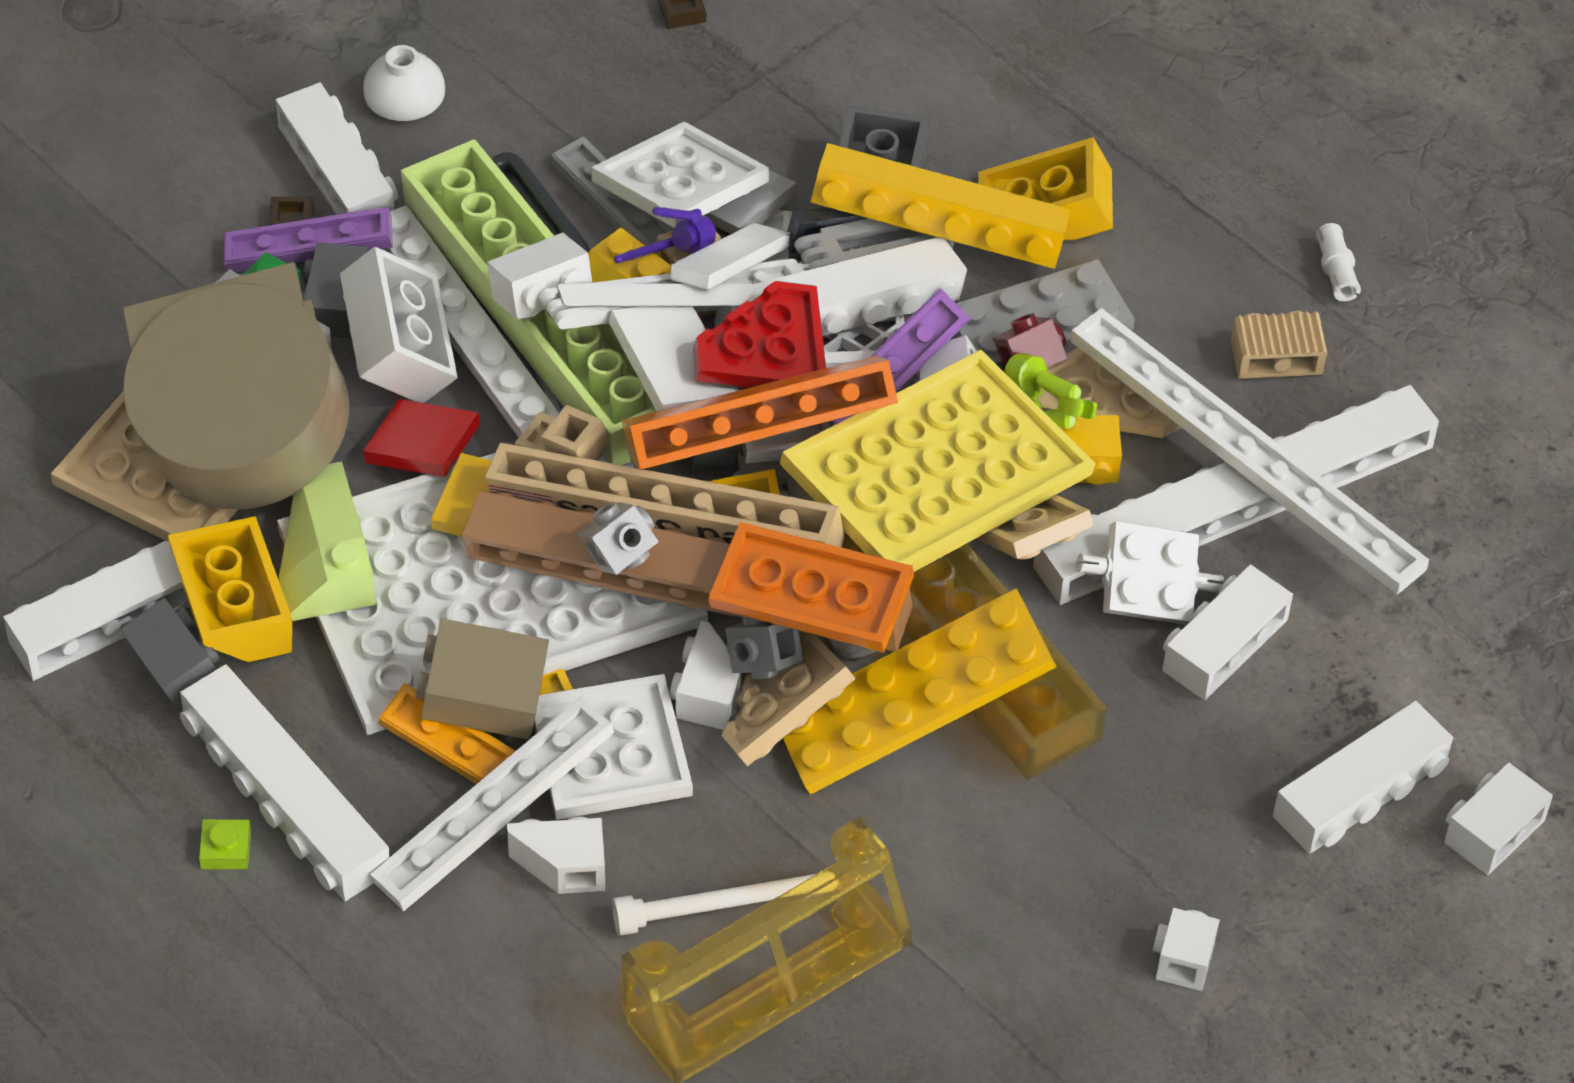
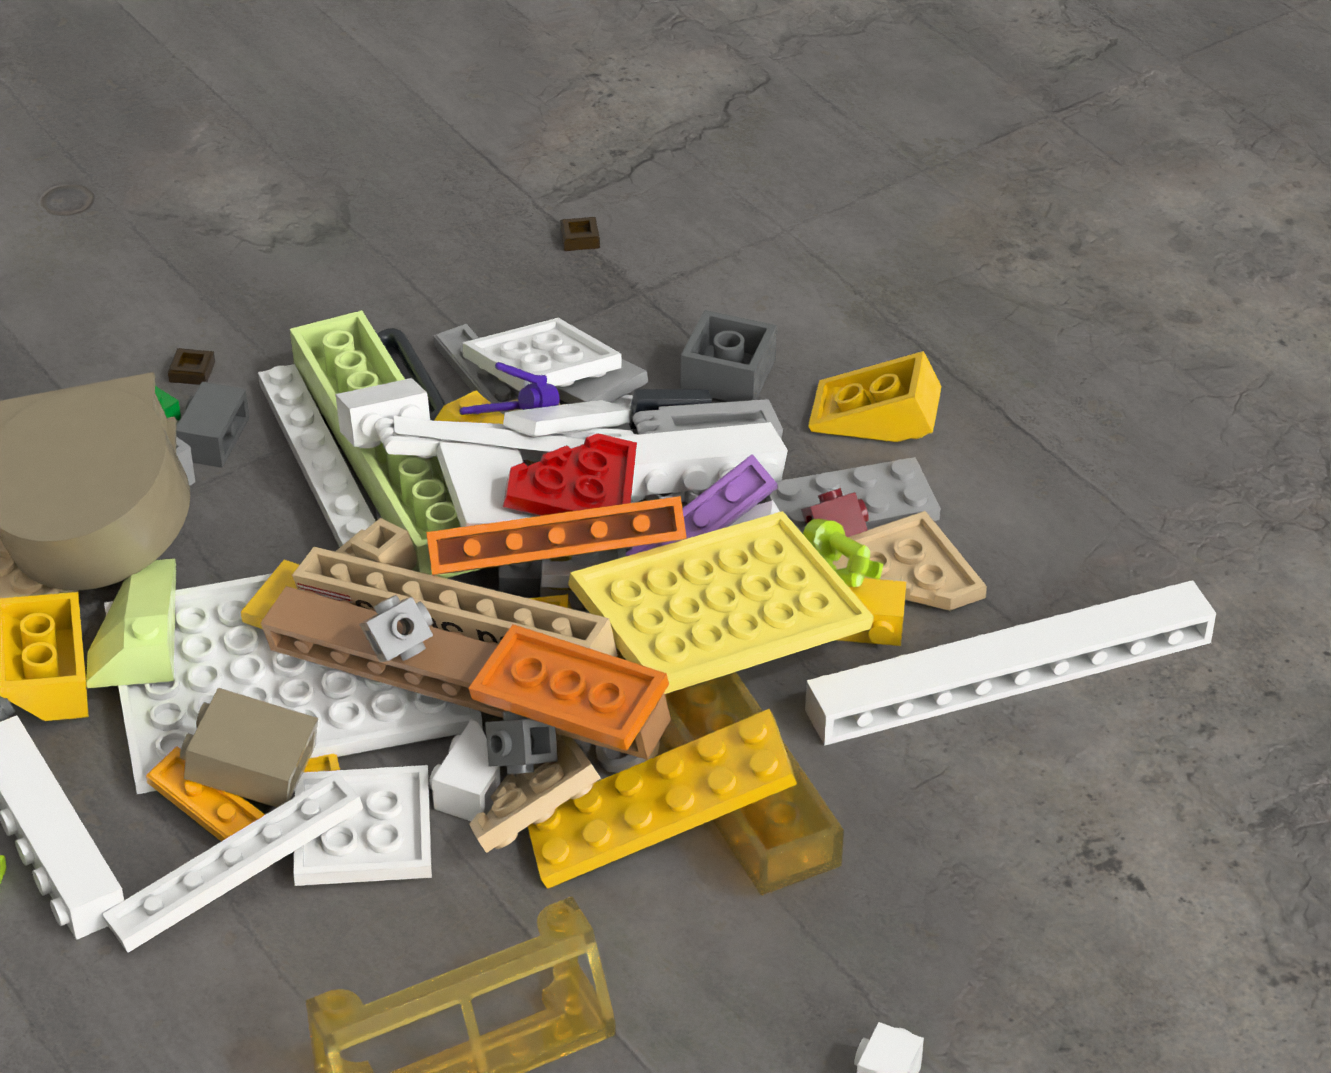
camera: 10 degrees right, 10 degrees down
medium lavender tile [224,206,393,272] -> none
white brick [275,82,398,215] -> none
white brick [340,247,458,403] -> none
white piece [363,45,445,121] -> none
red tile [363,399,480,477] -> none
white slope [507,817,605,894] -> none
white piece [612,872,837,936] -> none
yellow brick [811,143,1071,269] -> none
tan plate [976,495,1093,560] -> none
white plate [1071,308,1429,595] -> none
white plate [1076,522,1224,625] -> none
white brick [1162,564,1293,701] -> none
tan brick [1231,311,1327,379] -> none
white brick [1273,701,1453,854] -> none
white pin [1315,223,1361,302] -> none
white brick [1444,763,1553,876] -> none

